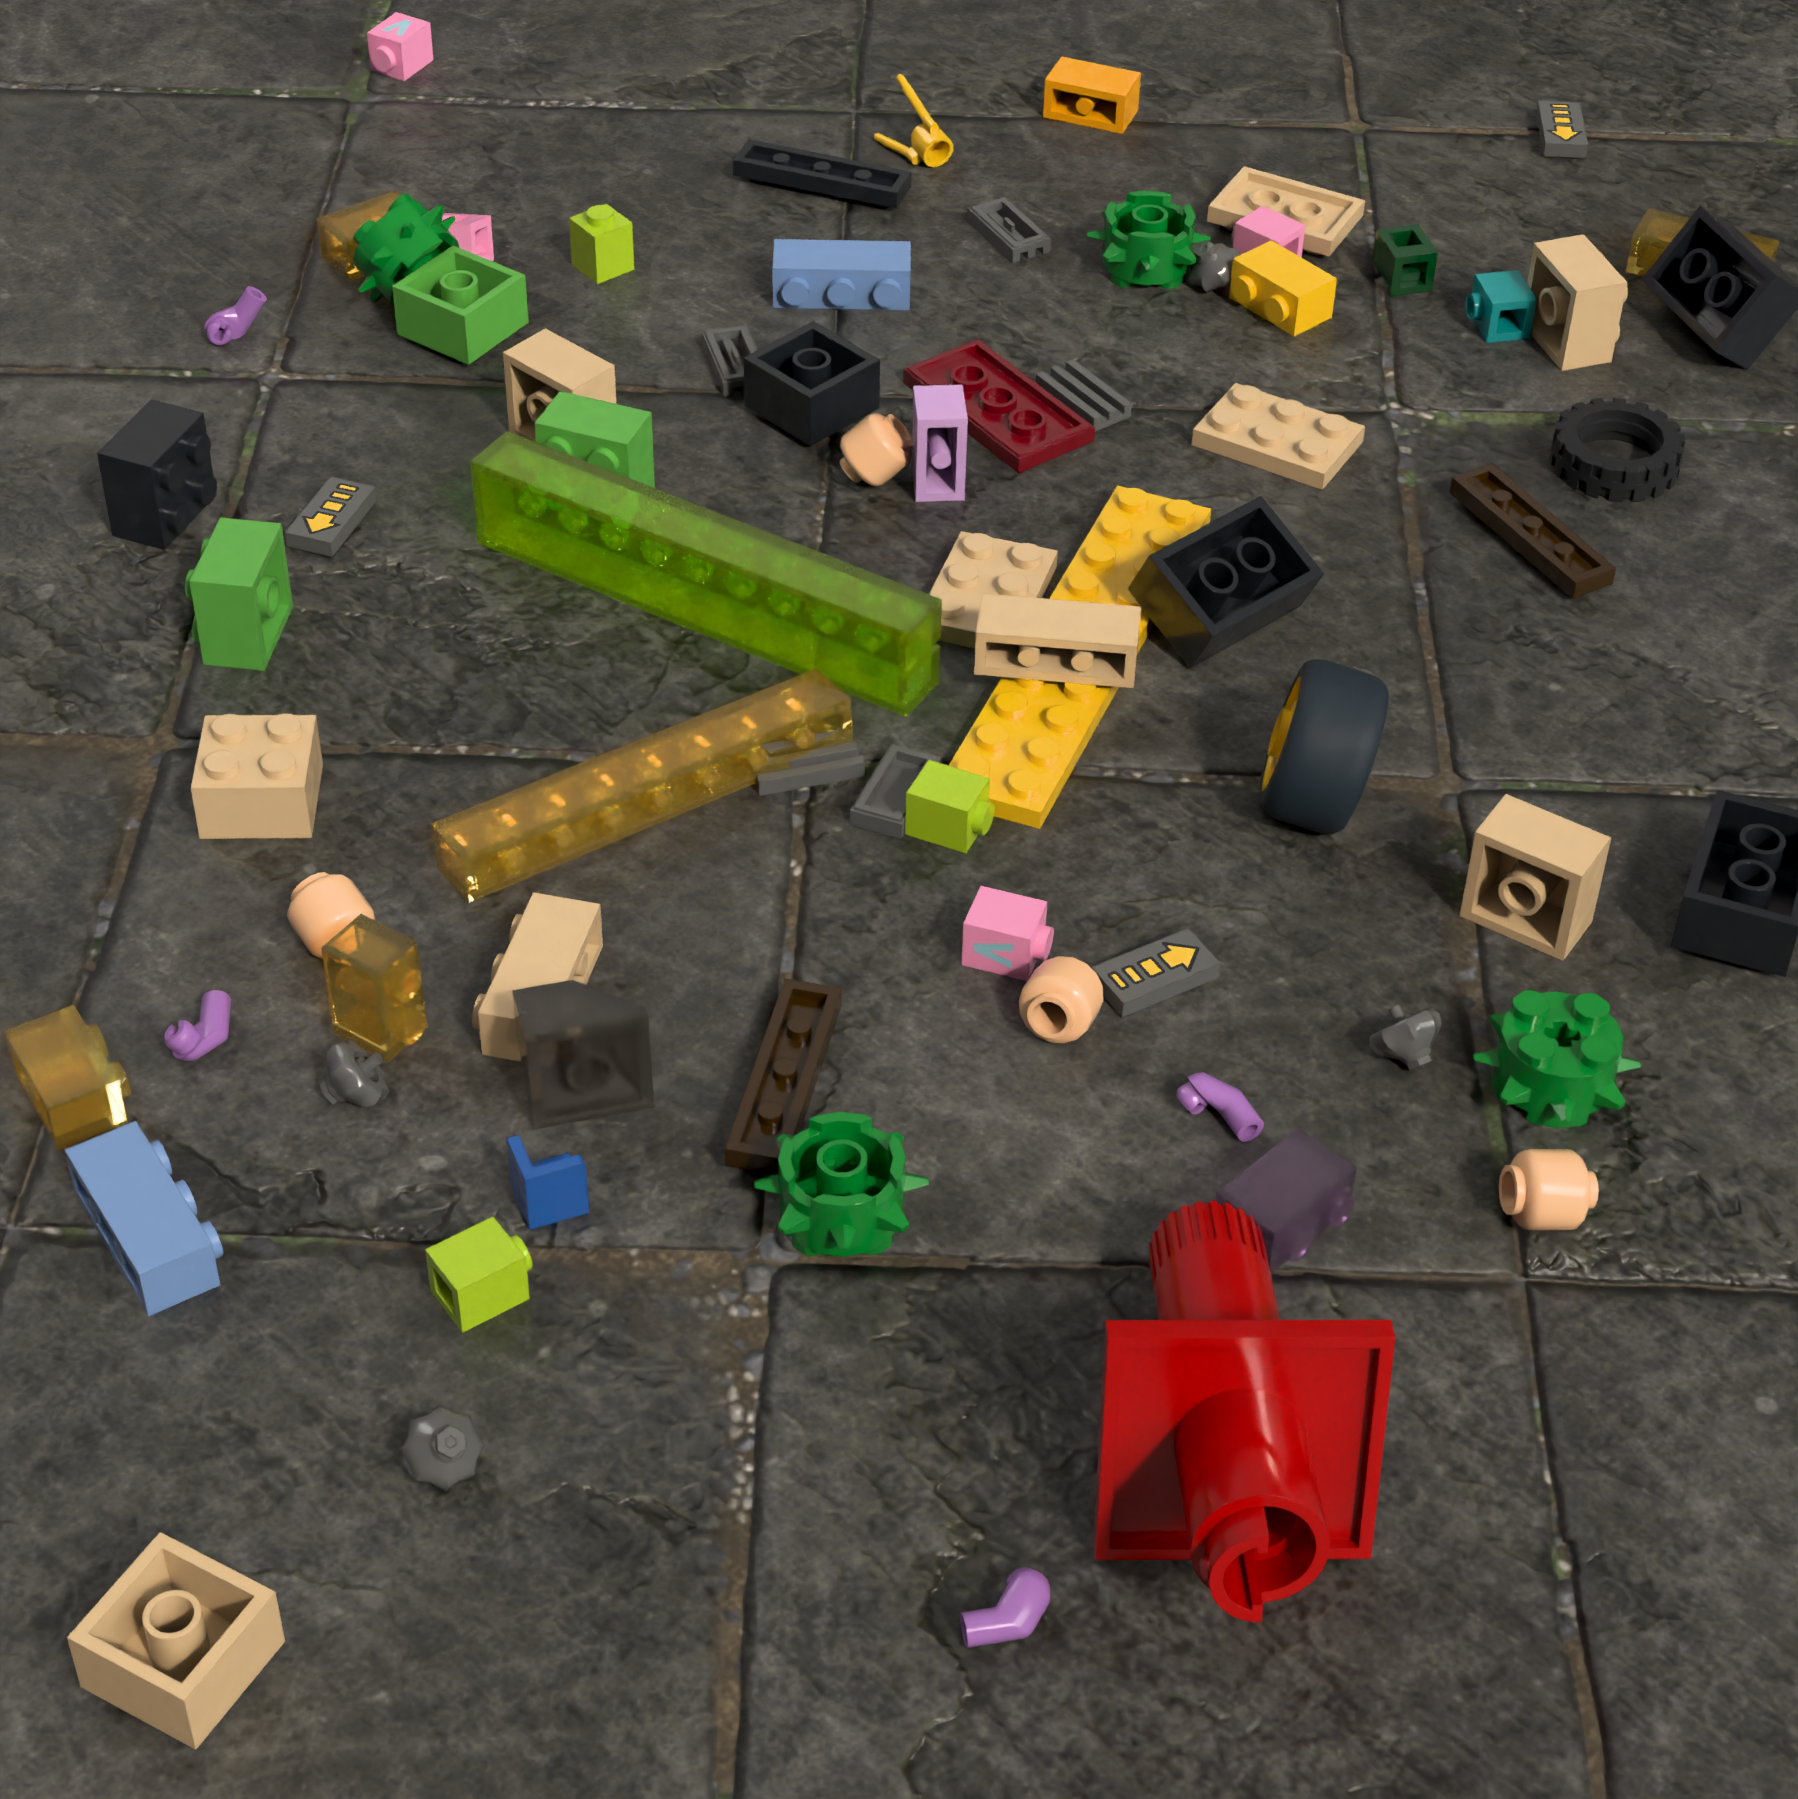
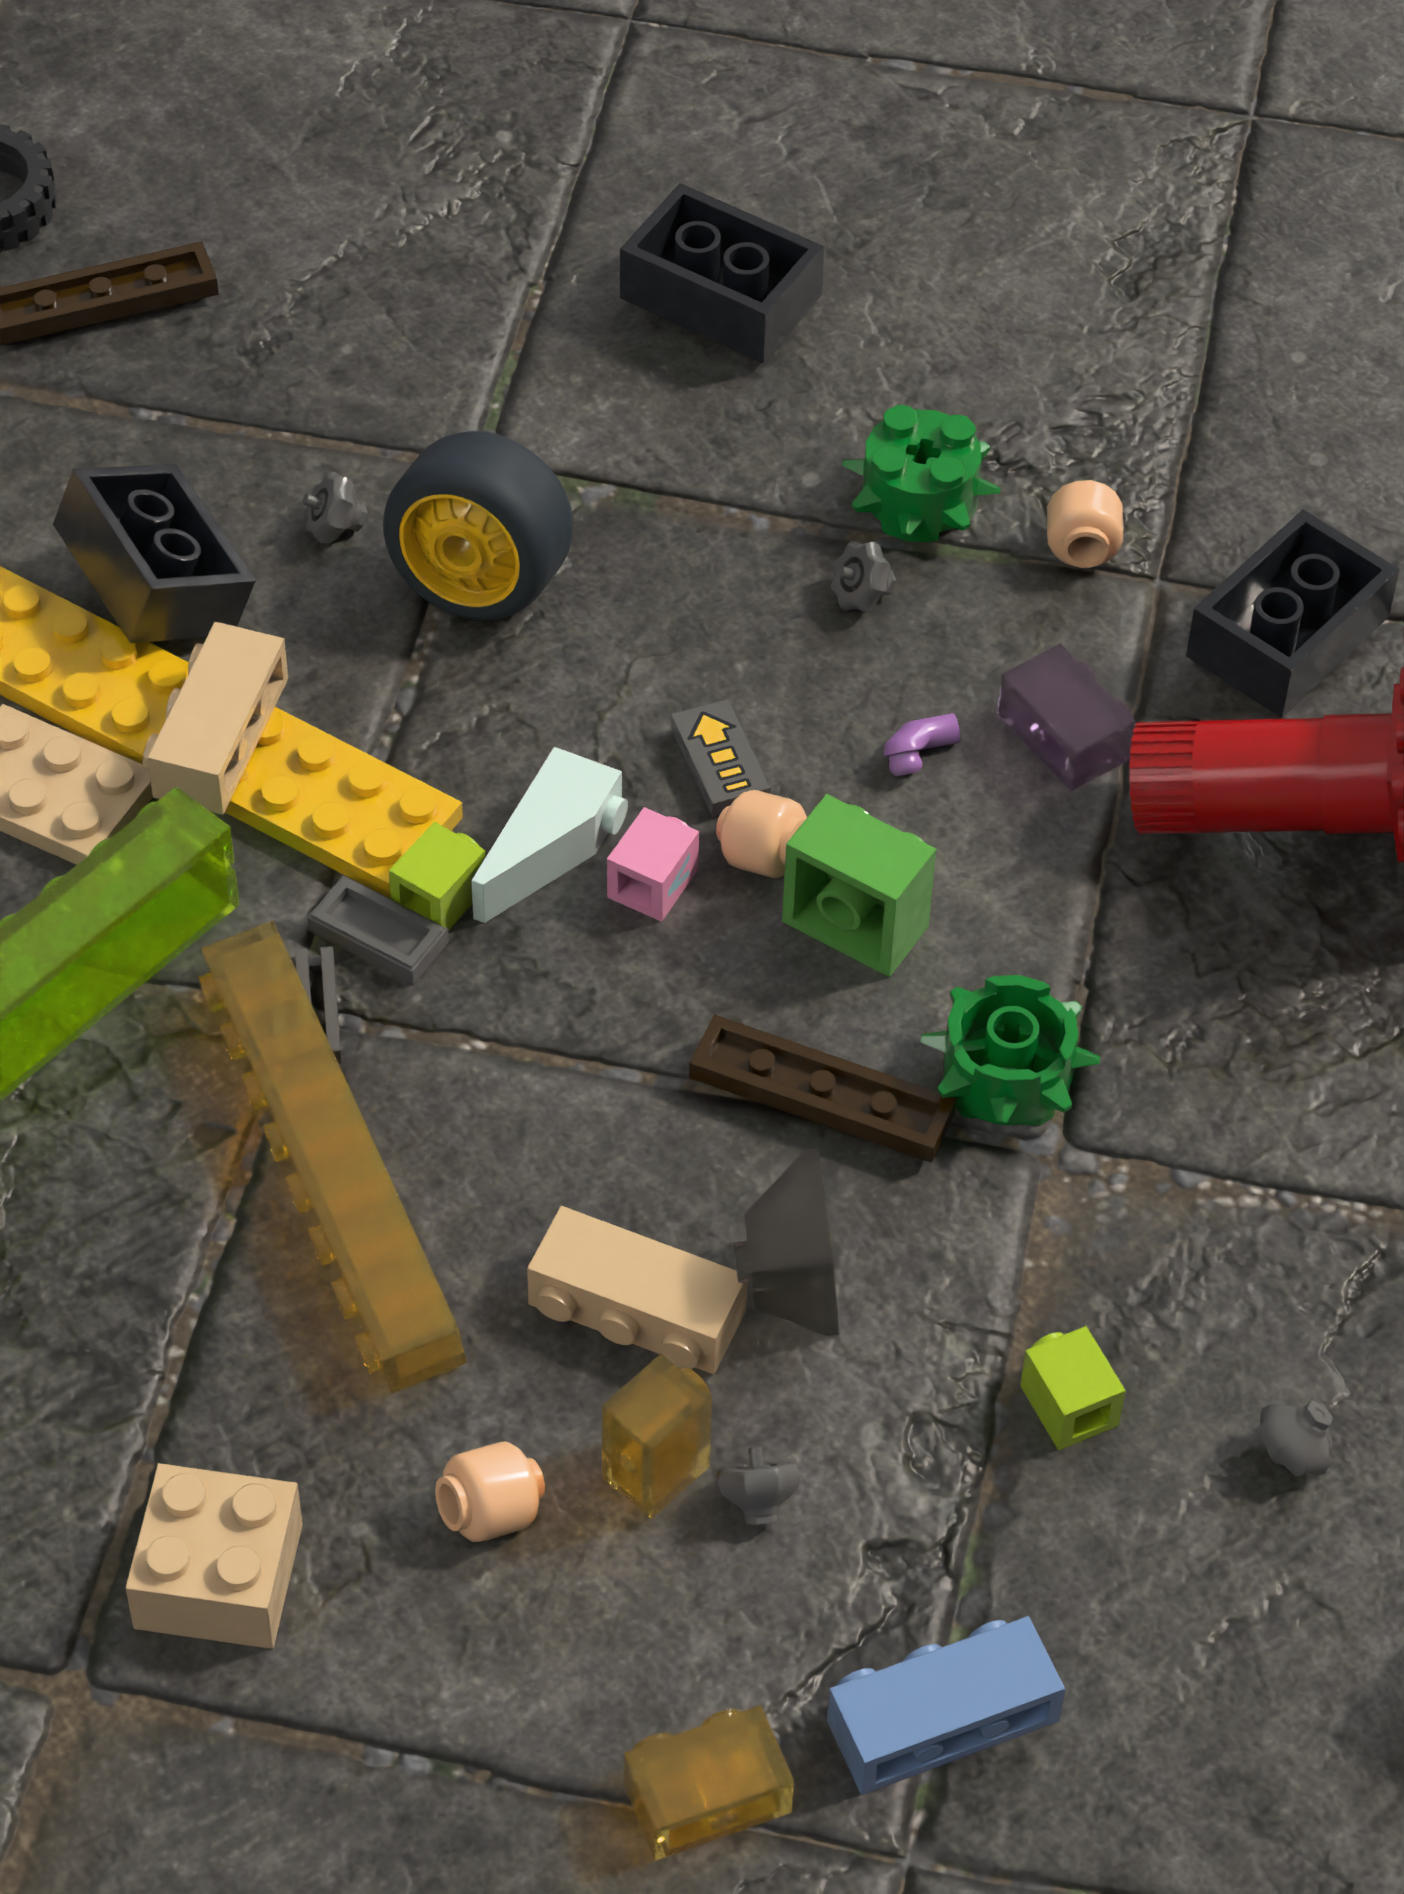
camera: 80 degrees left, 10 degrees up
medium lavender arm [164,990,232,1061] -> none
blue panel [506,1135,589,1230] -> none
tan brick [1460,794,1611,961] -> none
none -> light aqua slope [472,747,628,923]
none -> bright green brick [782,794,936,977]
none -> black brick [1186,509,1400,718]

